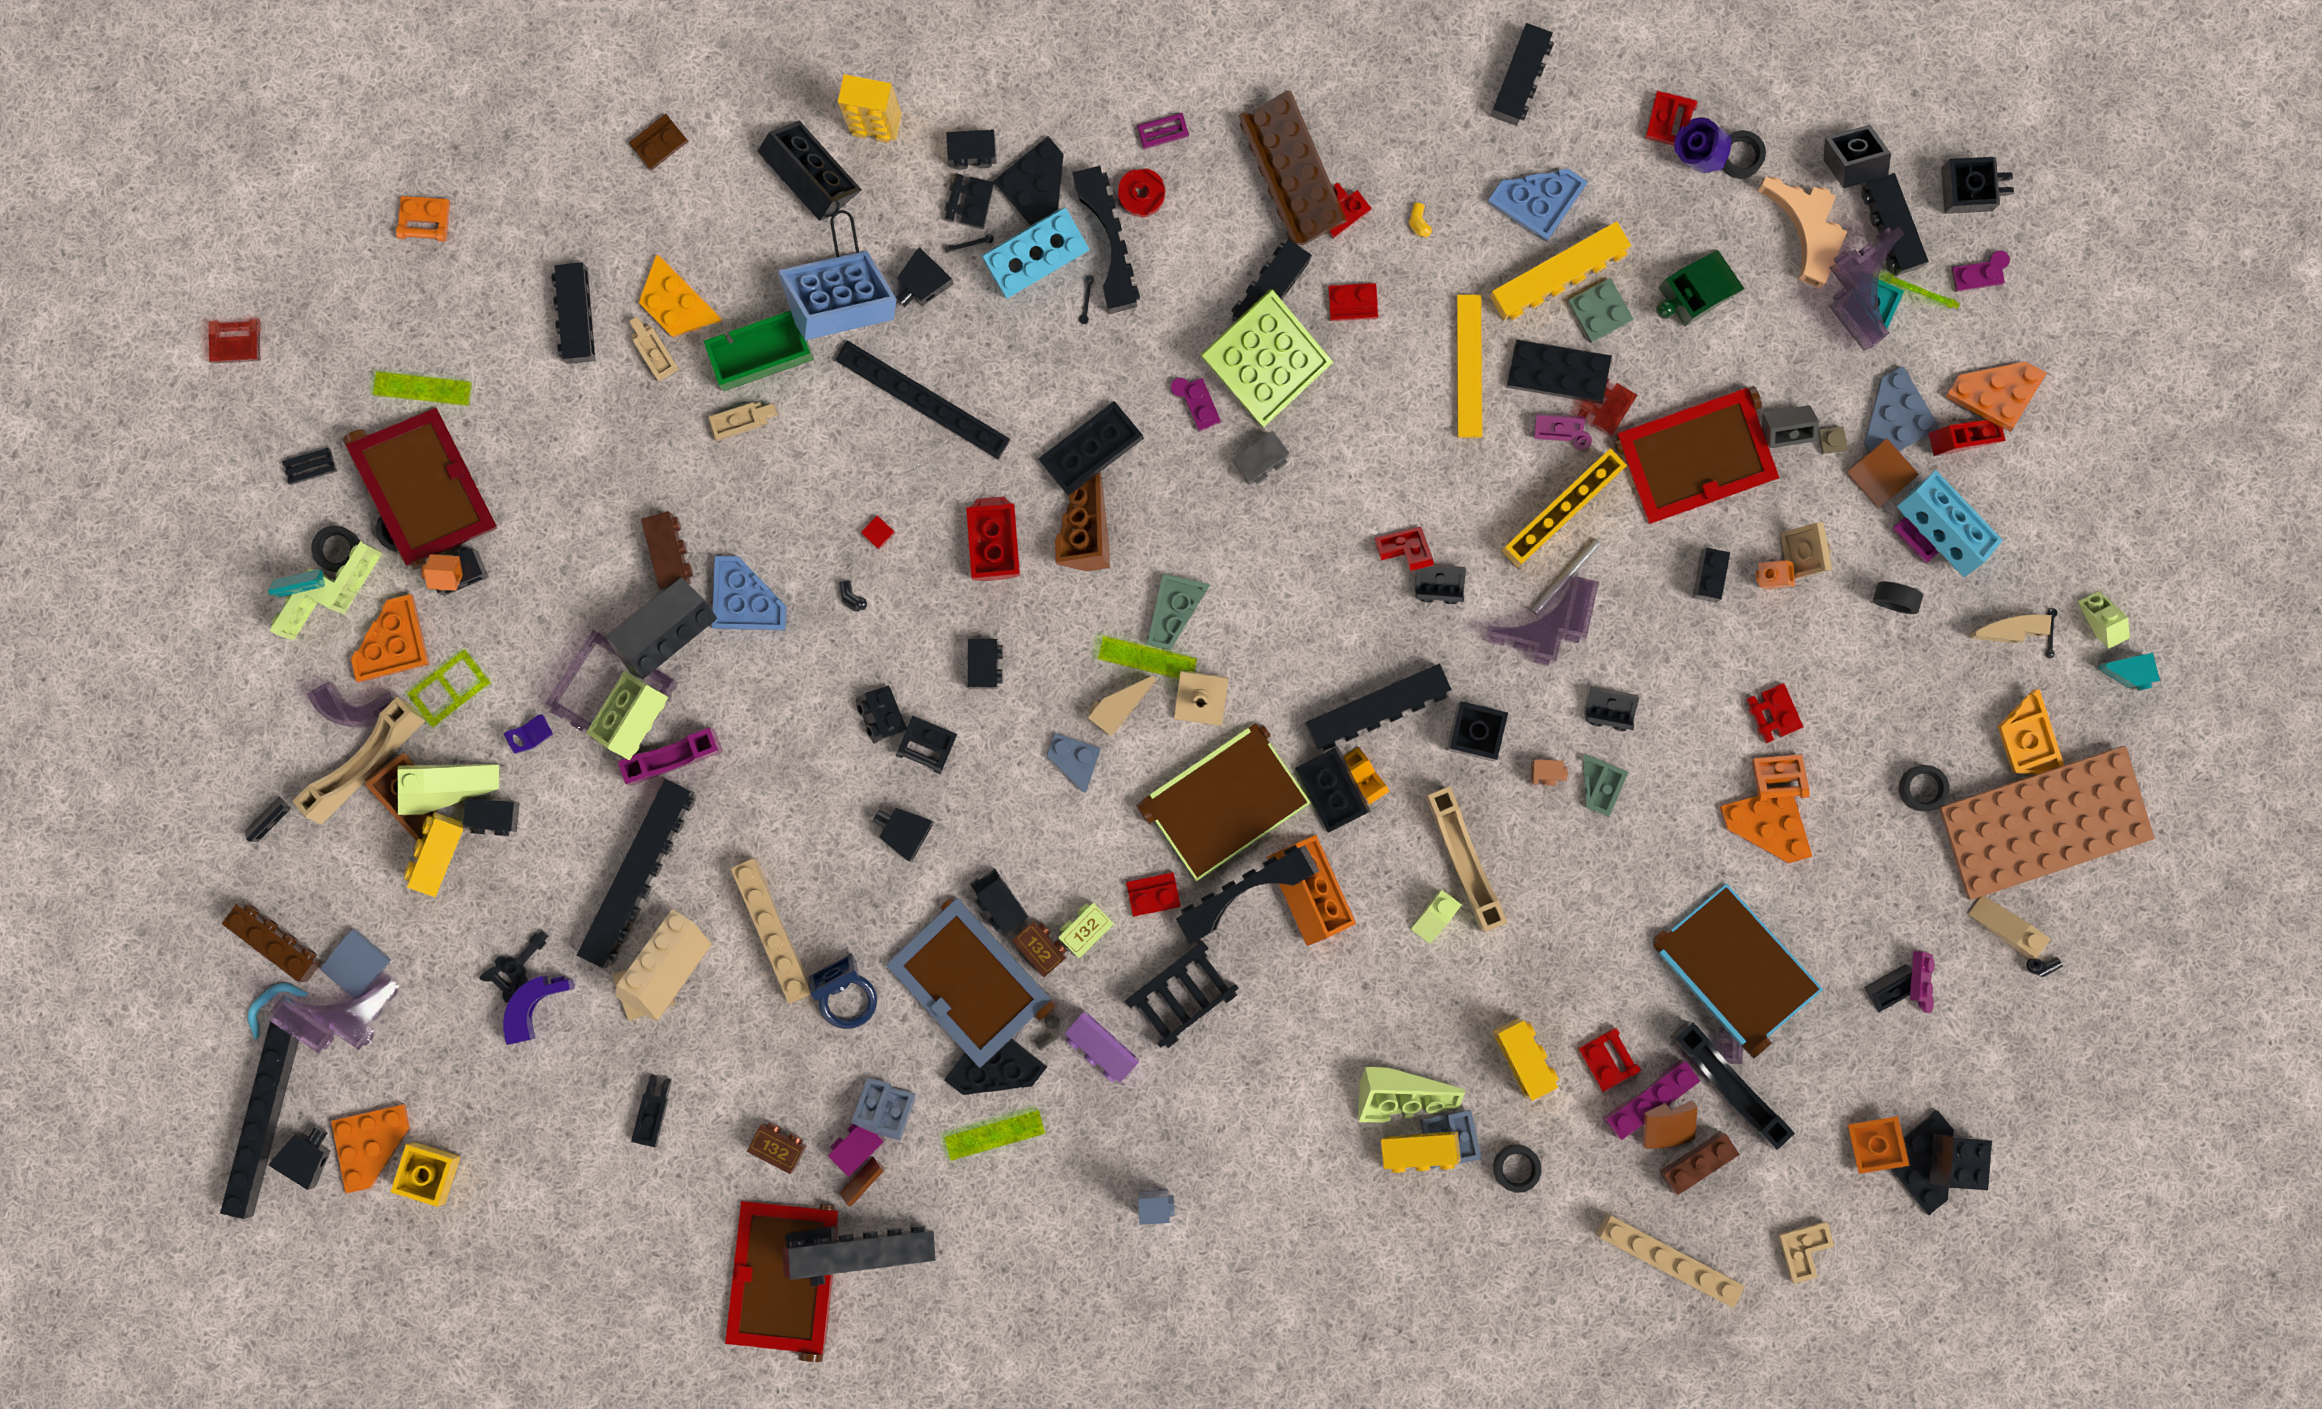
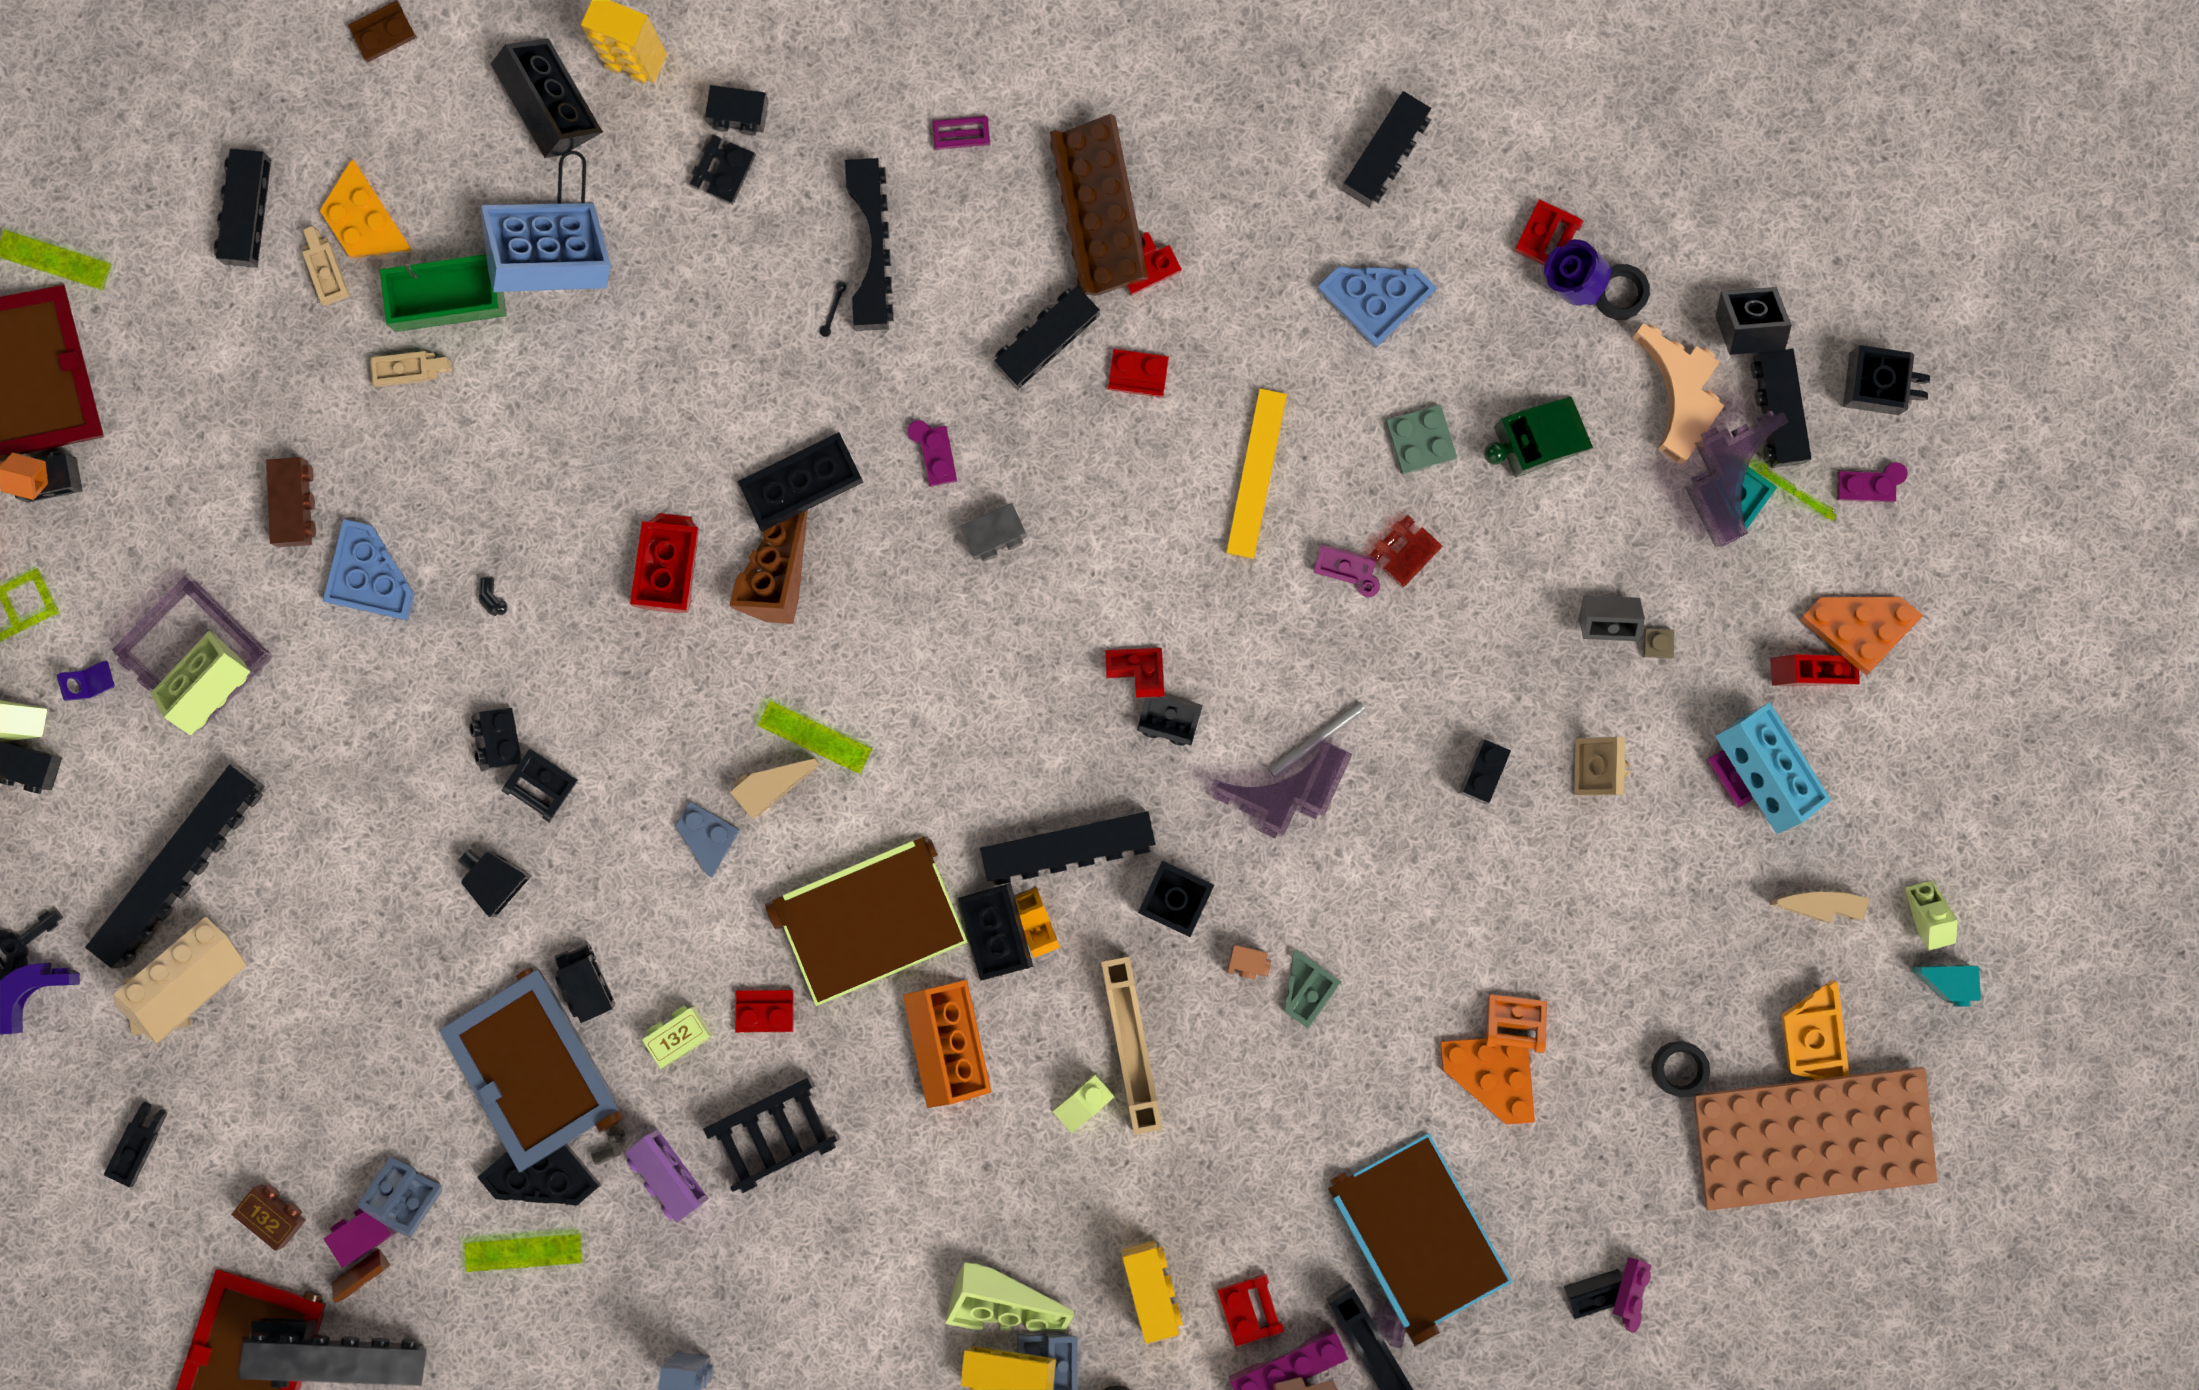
camera: 10 degrees right, 0 degrees up
orange plate [396,196,450,242] -> none
black slope [605,576,717,679] -> none
magenta arch [617,728,723,786] -> none
tan arch [730,858,811,1004] -> none
dark blue tile [809,953,877,1029] -> none
black tile [835,340,1011,460] -> none
red tile [861,515,895,550] -> none
black torso [895,247,954,308] -> none
black hinge [945,234,994,253] -> none
black brick [967,639,1003,689] -> none
medium azure brick [980,207,1090,299] -> none
black plate [993,136,1064,226] -> none
copper brick [1011,921,1067,977] -> none
red plate [1118,168,1166,218] -> none
sand green wing [1147,574,1210,650] -> none
tan tile [1174,670,1229,726] -> none
black arch [1176,845,1319,944] -> none
lime plate [1200,289,1333,427] -> none
yellow arm [1409,202,1432,238] -> none
yellow brick [1490,221,1632,321] -> none
yellow brick [1501,448,1627,568] -> none
black plate [1507,339,1612,404] -> none
black bracket [1584,686,1639,731] -> none
reddish brown door [1613,386,1780,524] -> none
red plate [1746,683,1804,743] -> none
orange brick [1755,560,1795,589] -> none
dark orange slope [1846,438,1919,508] -> none
sand blue plate [1864,366,1940,452] -> none
black tyre [1872,581,1924,614] -> none
tan slope [1968,896,2051,959] -> none
black arm [2026,957,2063,977] -> none
black hinge [2045,608,2057,659] -> none

